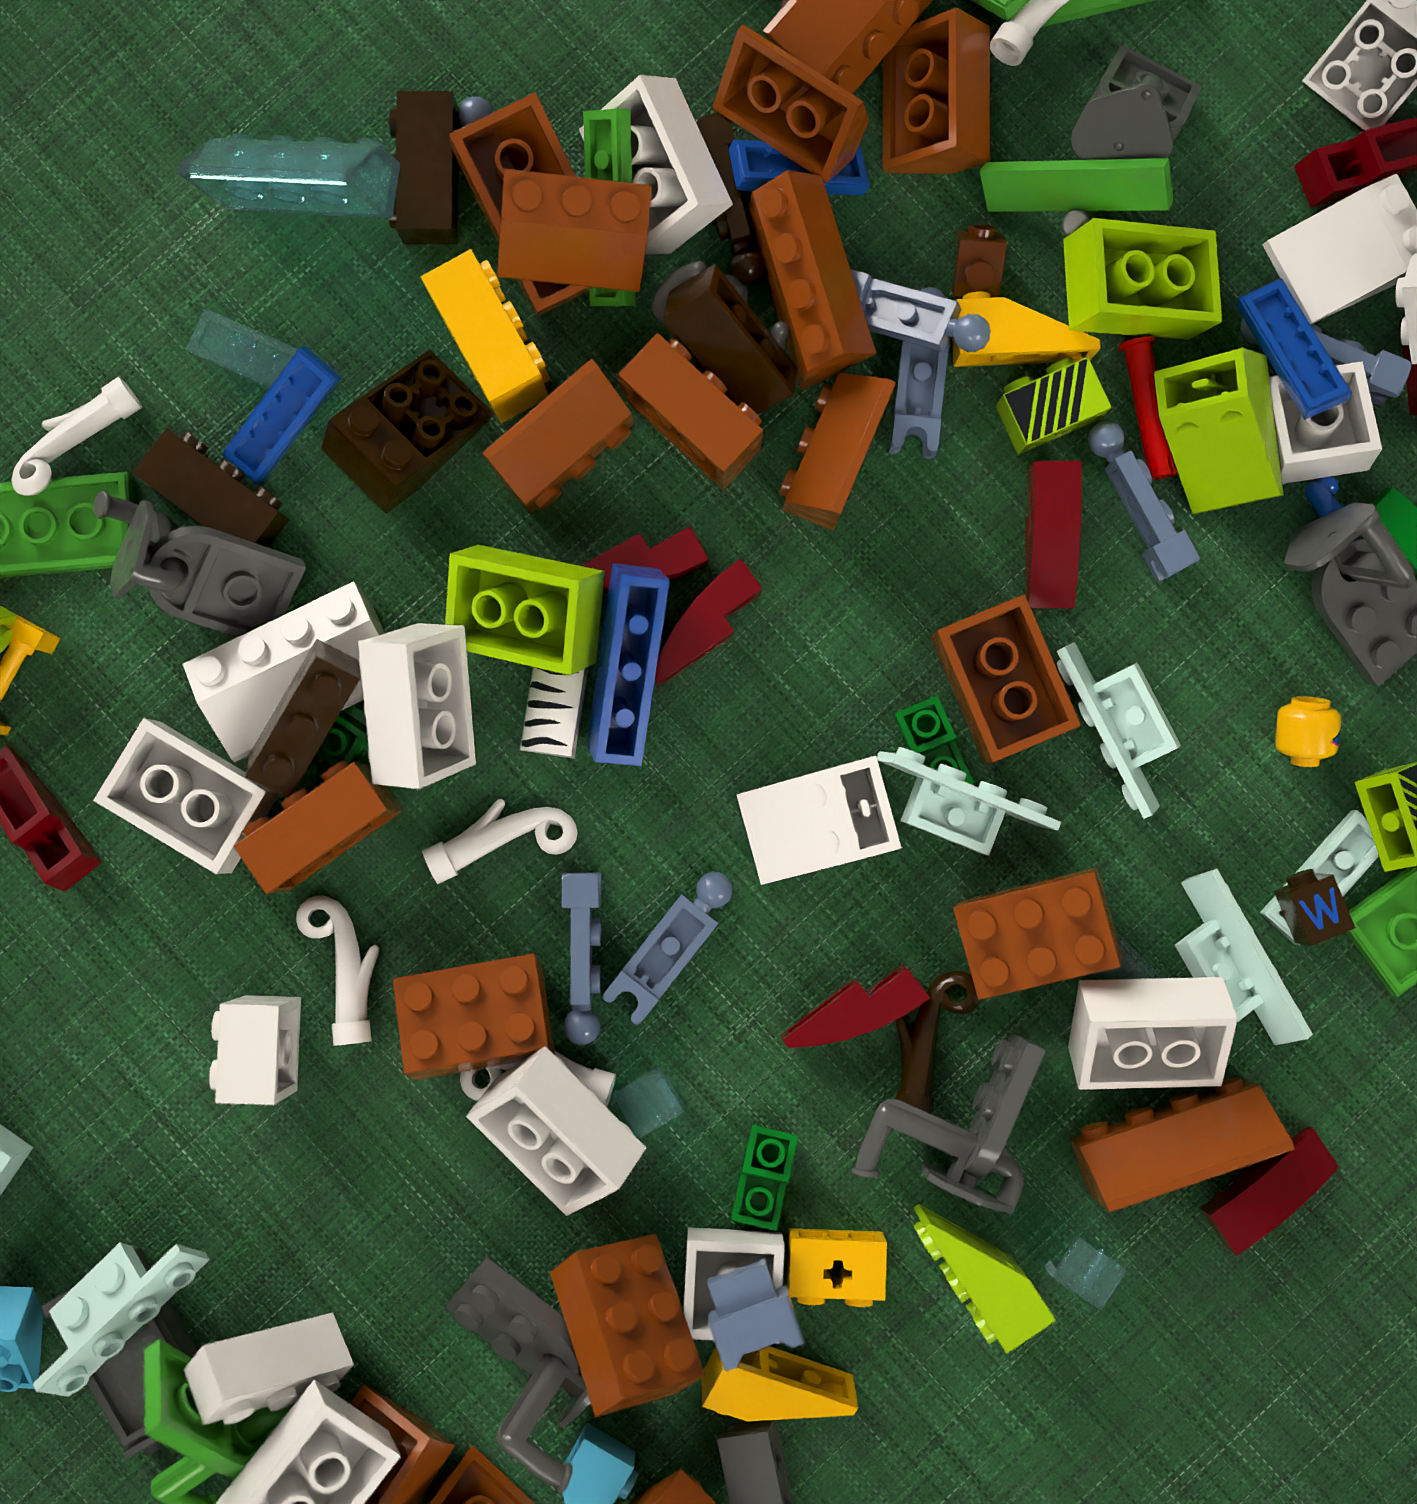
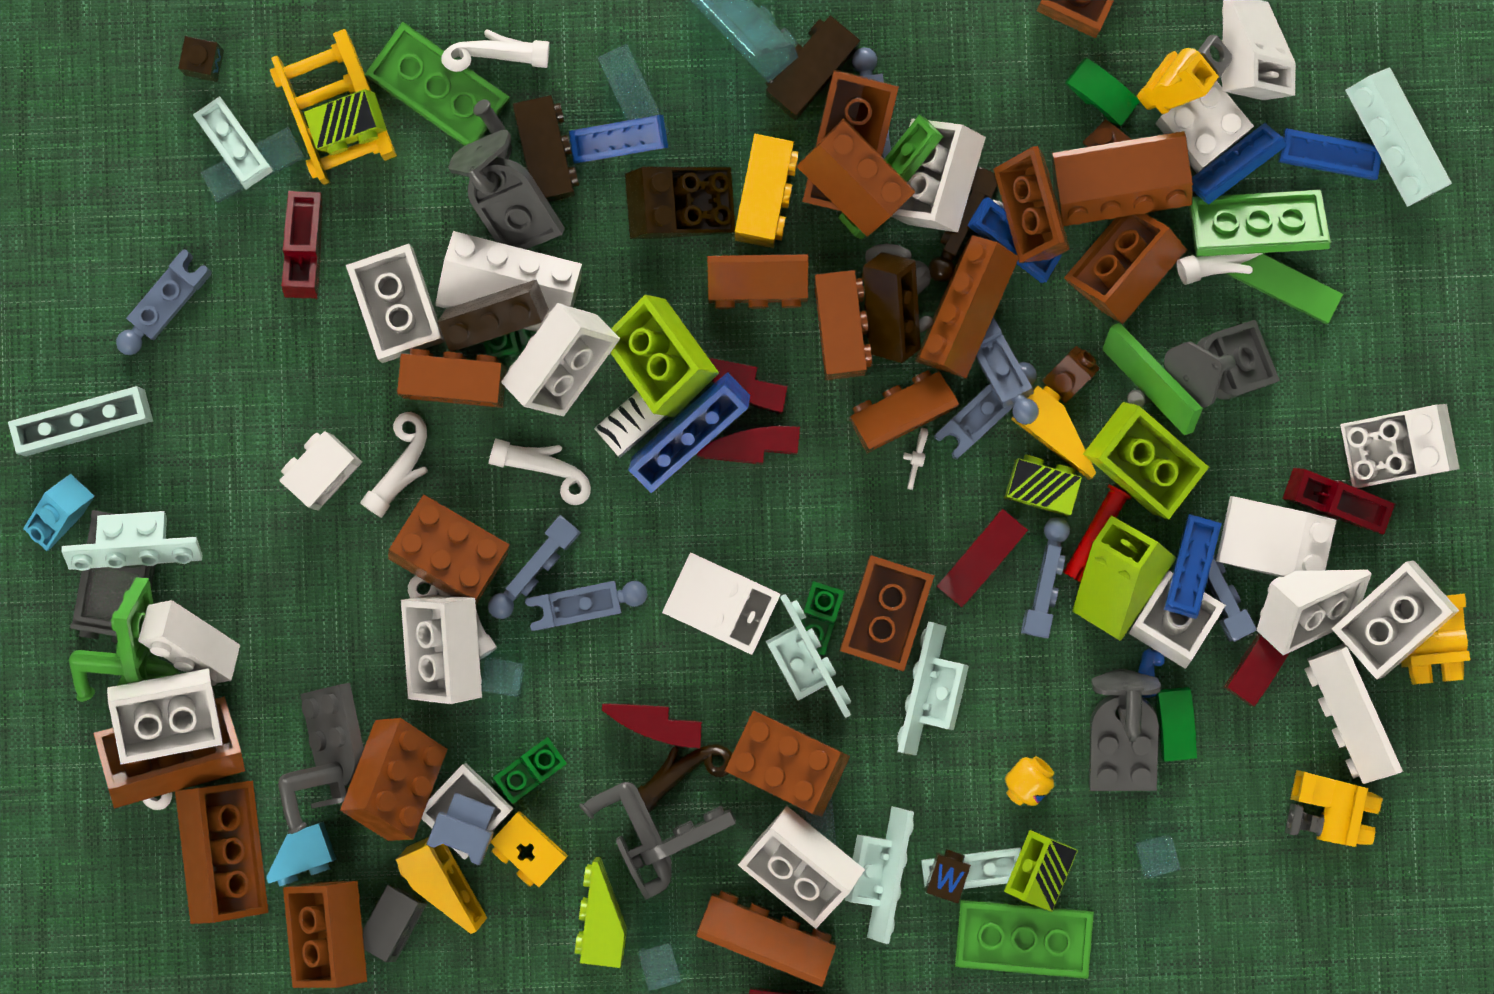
camera: 45 degrees right, 0 degrees up
none -> white piece [903,428,928,490]

